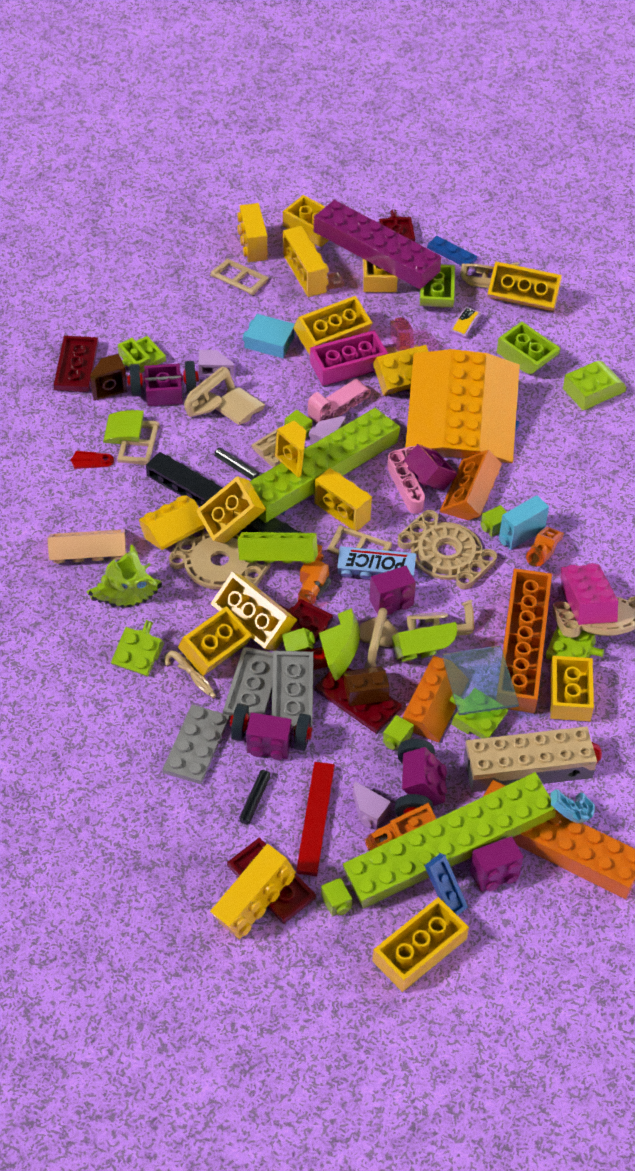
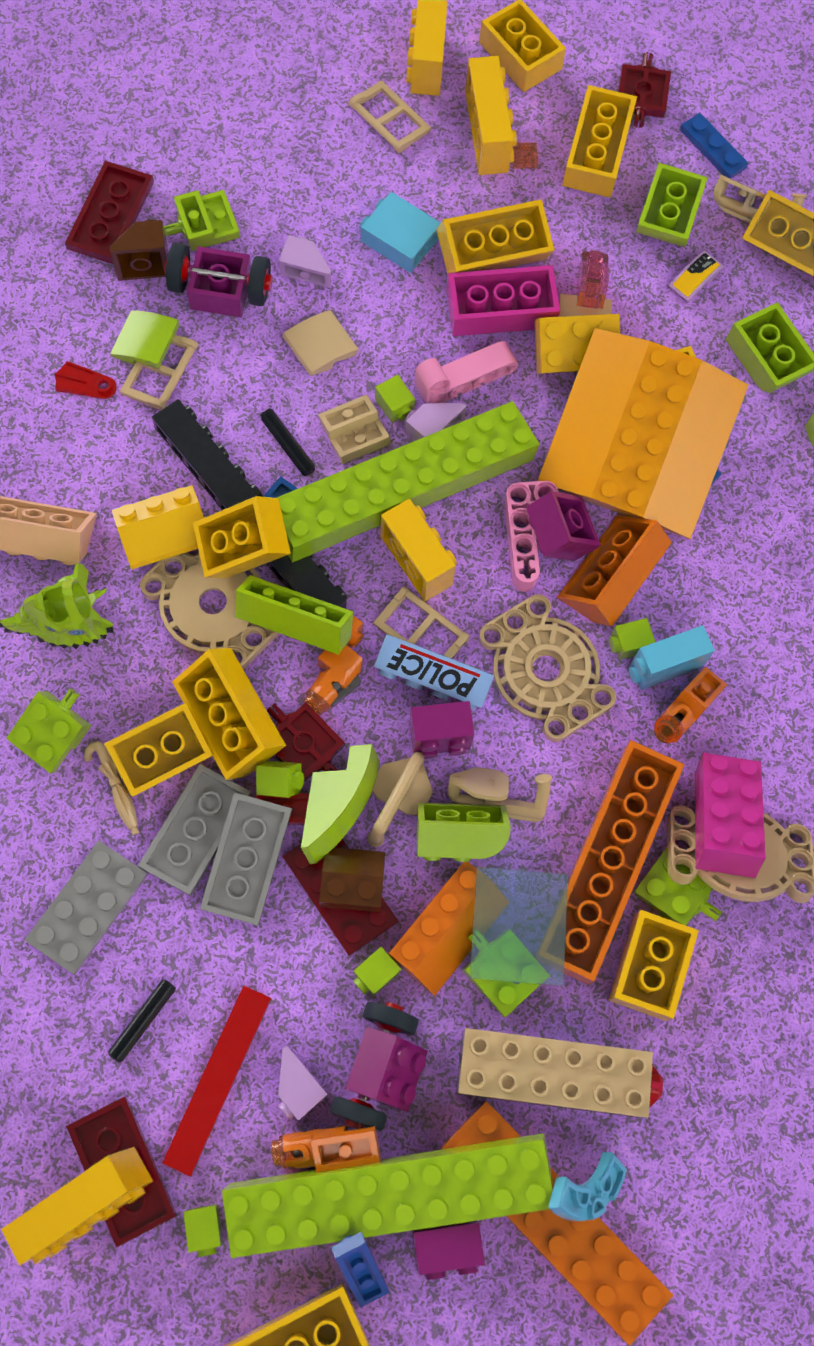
camera: 10 degrees right, 20 degrees up
tan piece [184,367,236,417] -> none
magenta brick [230,704,313,760] -> none
yellow slope [275,420,306,477] -> none
magenta brick [314,199,442,289] -> none

